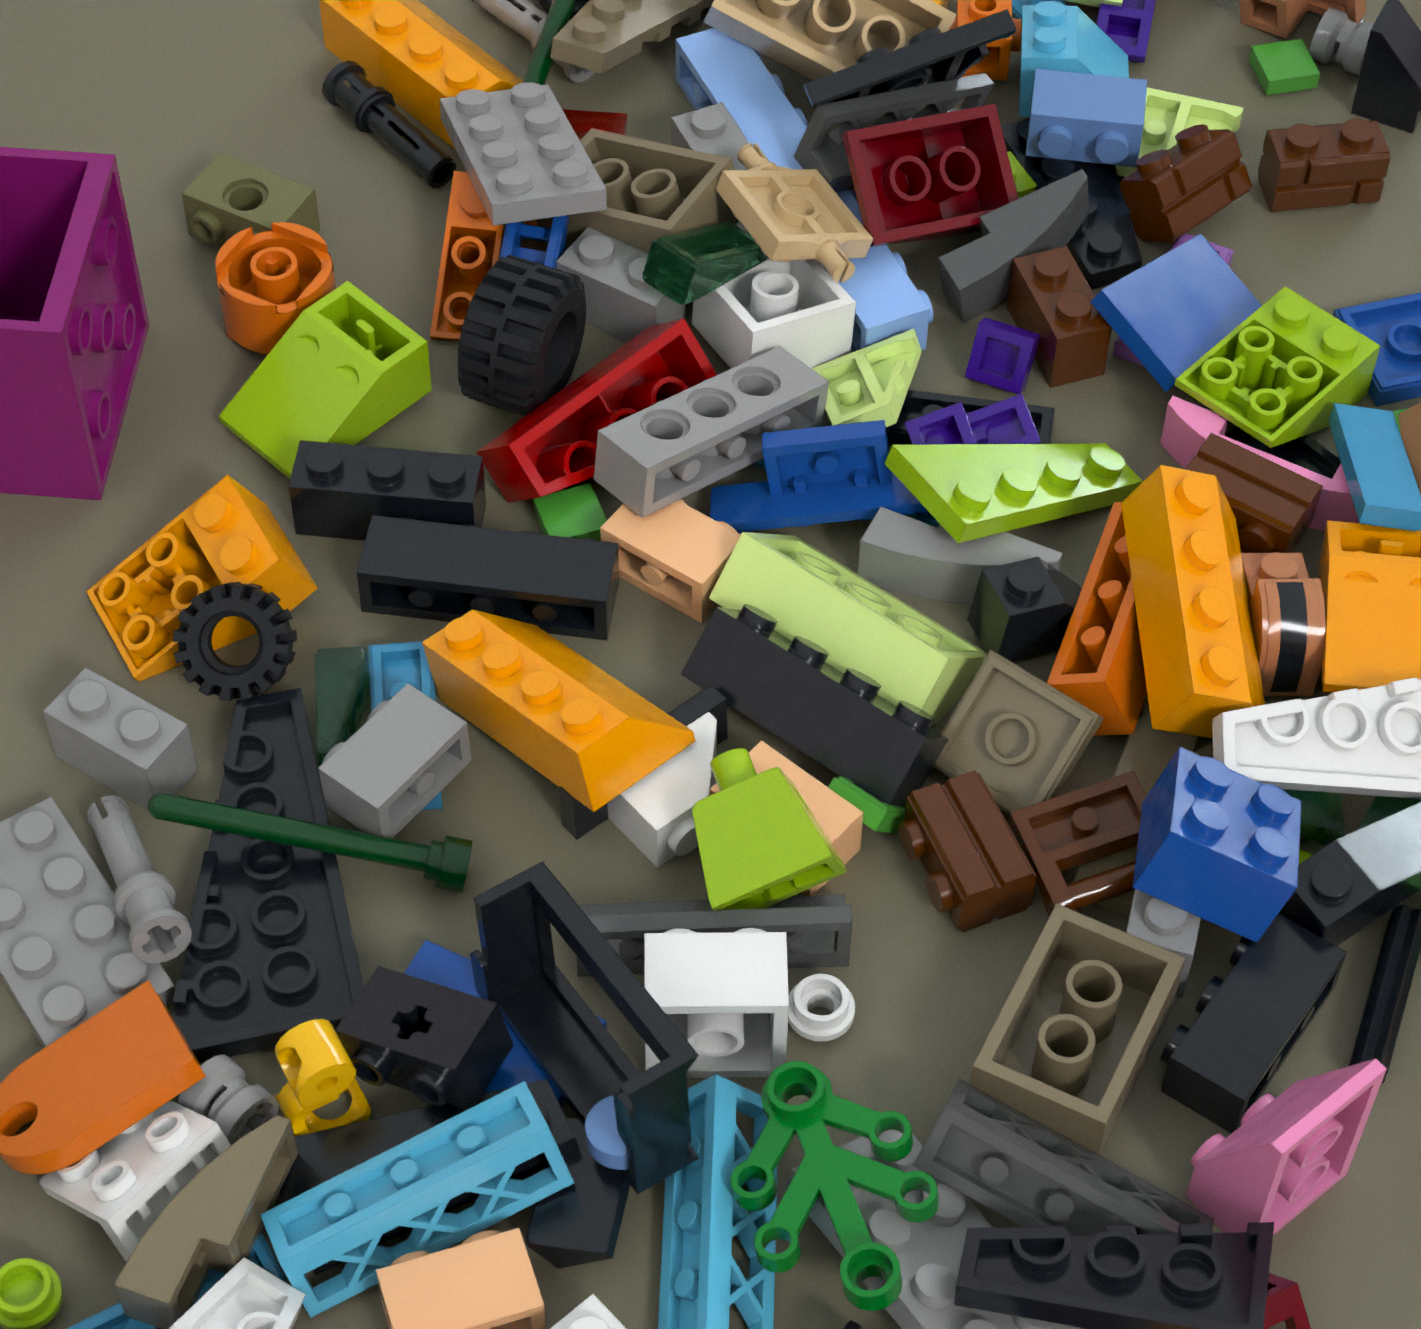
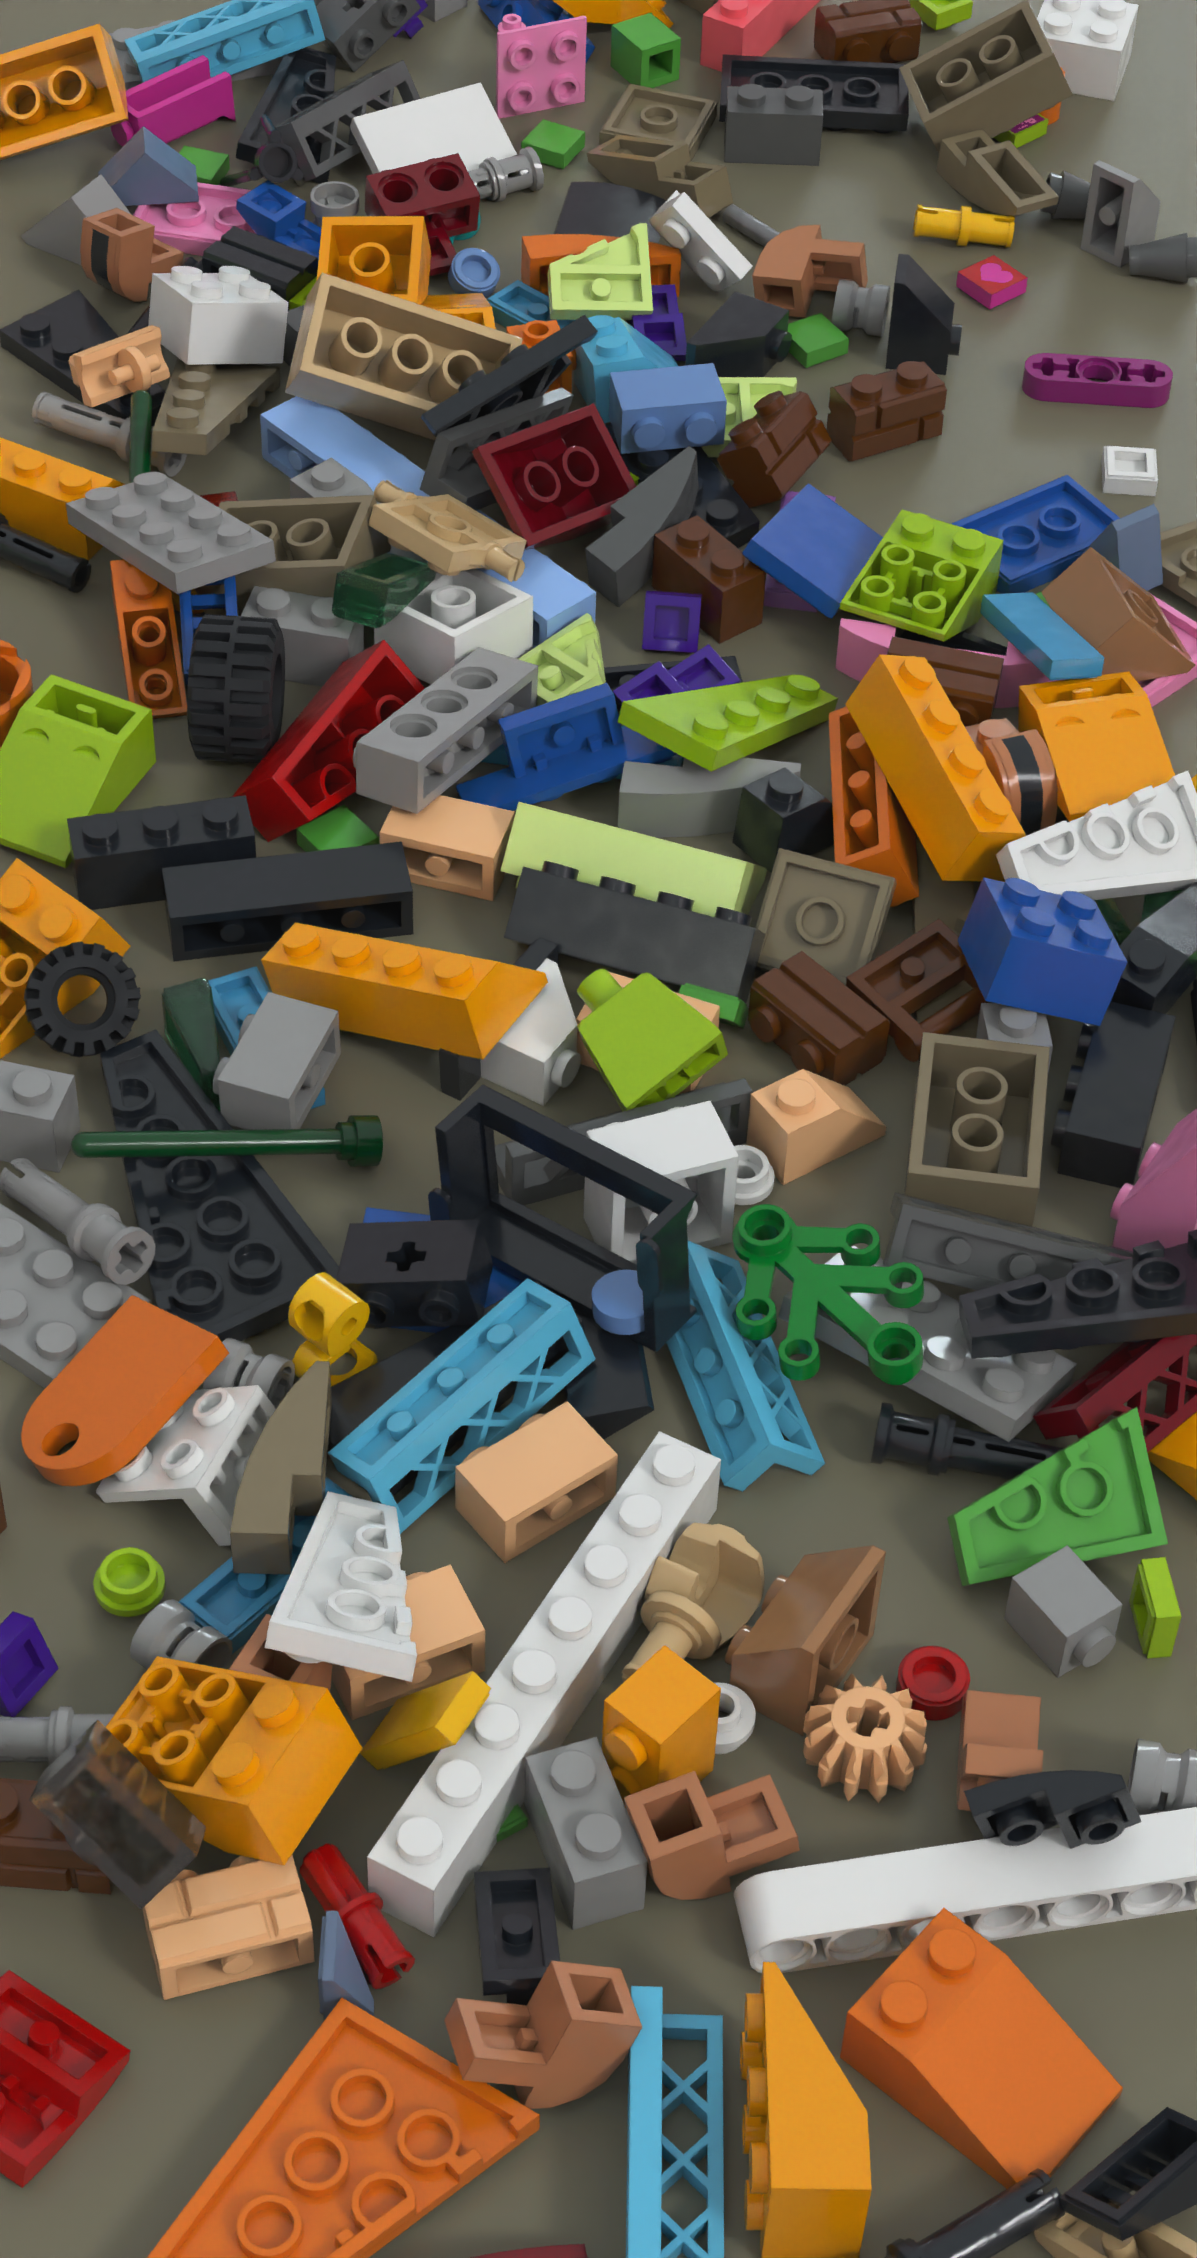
camera: 20 degrees left, 5 degrees down
none -> black slope [685,291,792,377]
none -> light nougat slope [746,1069,886,1185]

